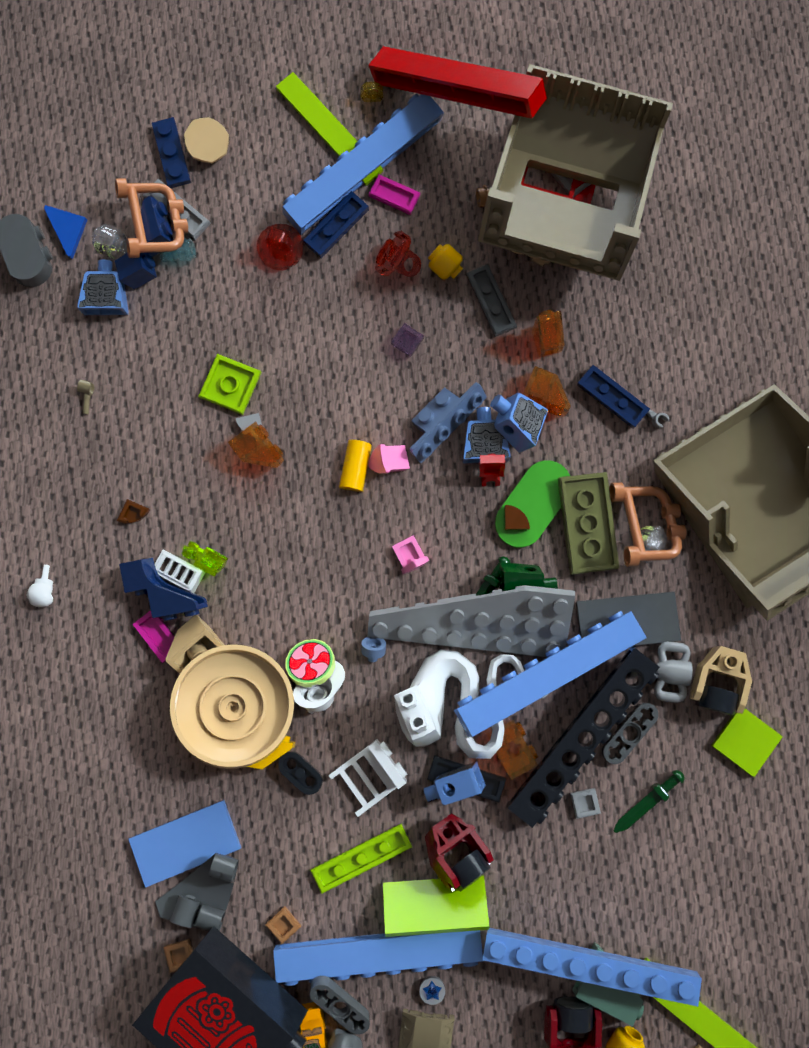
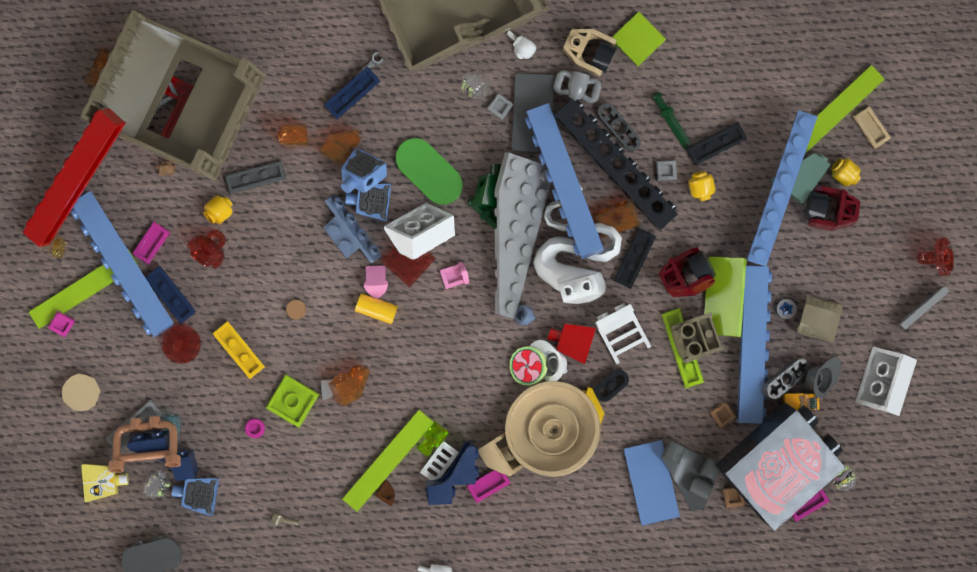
camera: 90 degrees left, 5 degrees up
blue tile [44,205,87,259] -> none
dark blue plate [152,117,191,188] -> none
clear purple plate [391,323,424,357] -> none
medium blue torso [424,761,486,805] -> none
red plate [479,454,505,486] -> none
reddish brown tile [504,505,530,530] -> none
olive tile [558,472,620,575] -> none
nougat bar [609,482,686,567] -> none
none -> dark pink tile [48,310,75,337]
none -> light yellow torso [81,464,129,502]
none -> yellow plate [213,321,265,379]
none -> dark pink tile [245,419,265,438]
none -> medium nougat tile [286,300,306,320]
none -> lime tile [342,410,434,512]
none -> clear red tile [381,246,436,288]
none -> white slope [384,203,455,260]
none -> light grey tile [487,93,514,120]
none -> white piece [507,31,536,59]
none -> red torso [547,324,596,364]
none -> dark tan slope [671,312,724,363]
none -> black tile [686,122,747,166]
none -> yellow head [688,171,716,201]

